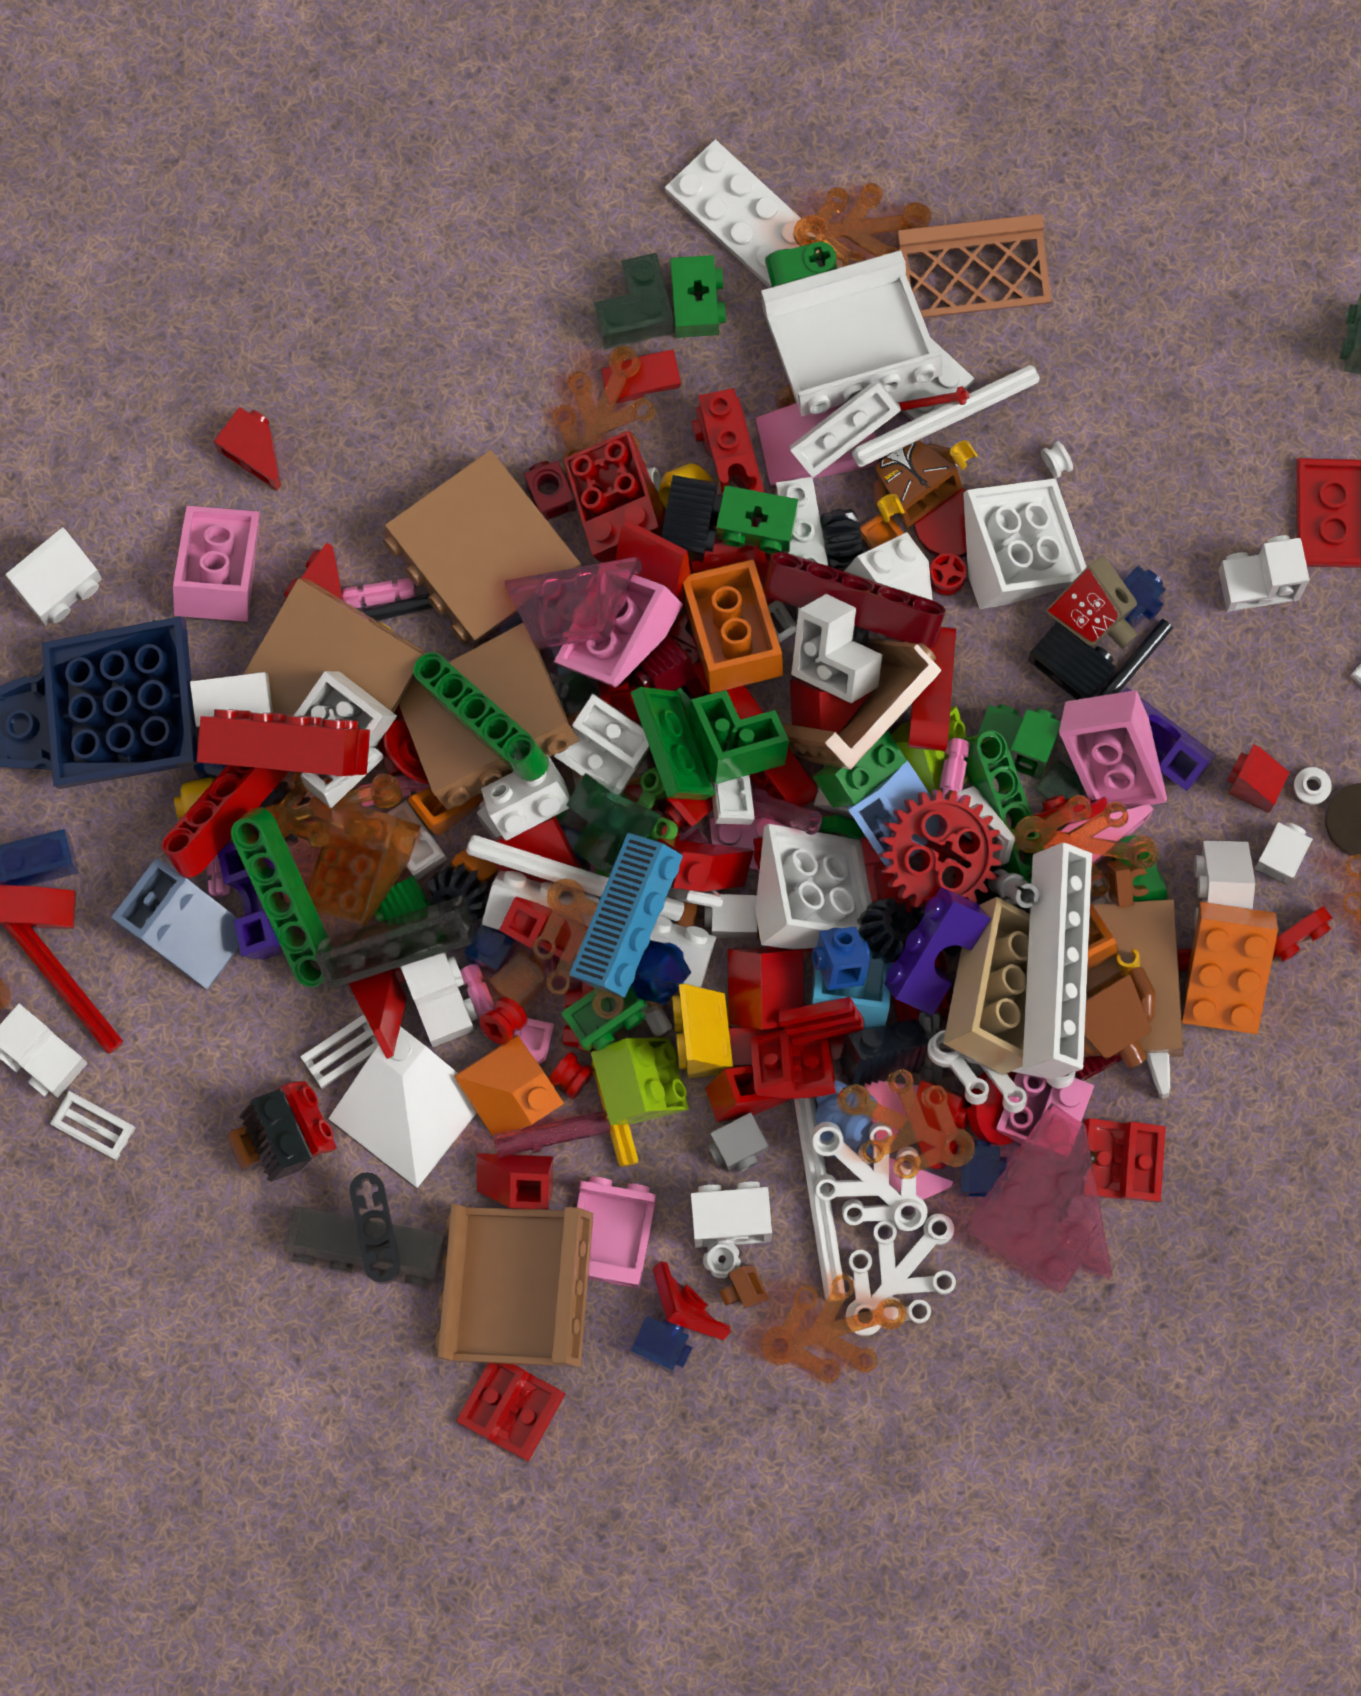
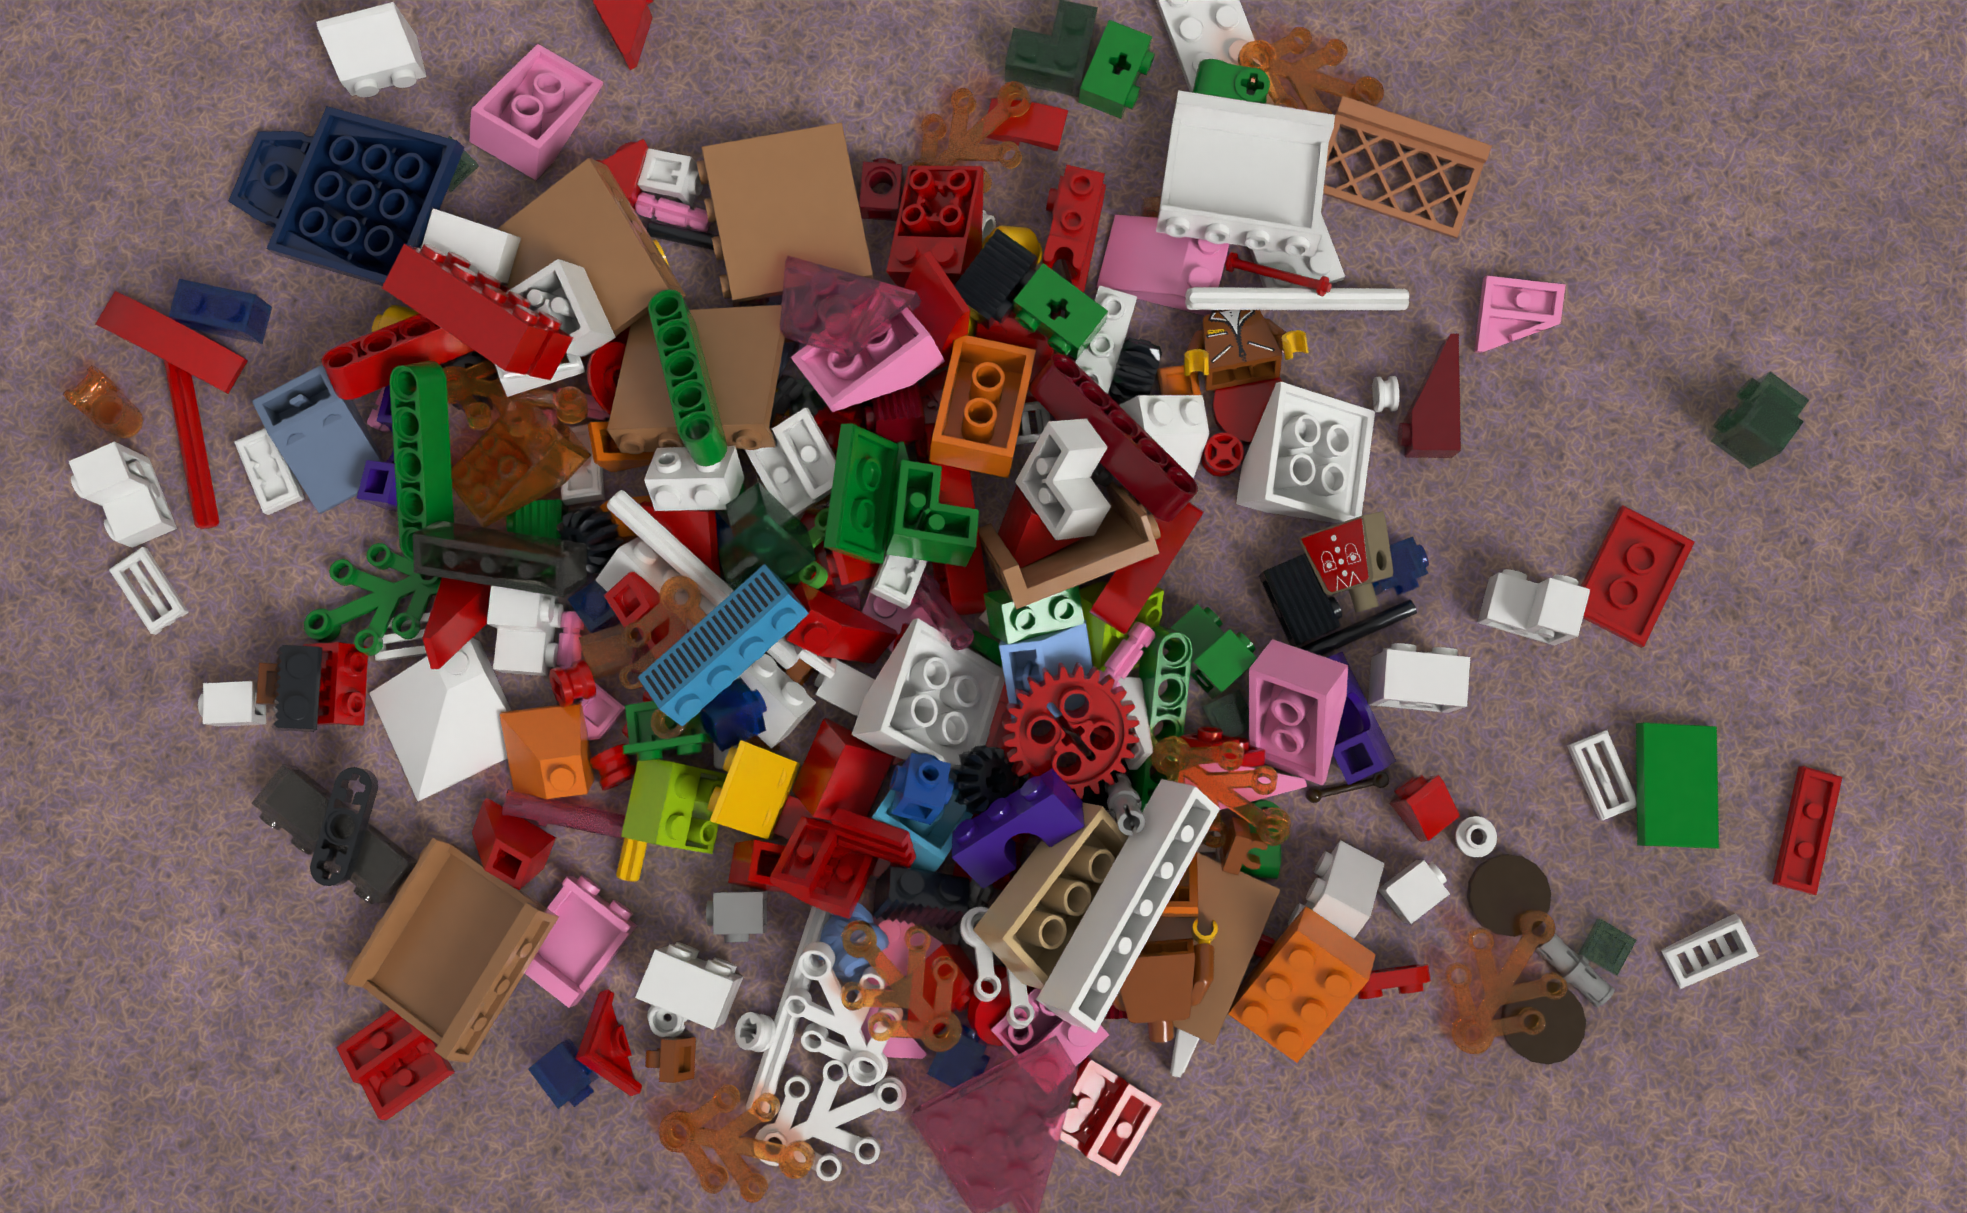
camera: 25 degrees right, 5 degrees up
white plate [789,379,901,478] -> none
none -> white brick [198,681,266,727]
none -> white plate [234,428,305,515]
none -> green plant [304,543,447,656]
none -> white bracket [638,148,704,206]
none -> white bush [735,1012,776,1052]
none -> dark brown hinge [1306,772,1389,803]
none -> white brick [1368,643,1470,713]
none -> dark red slope [1397,334,1461,458]
none -> bright pink wing [1475,276,1566,353]

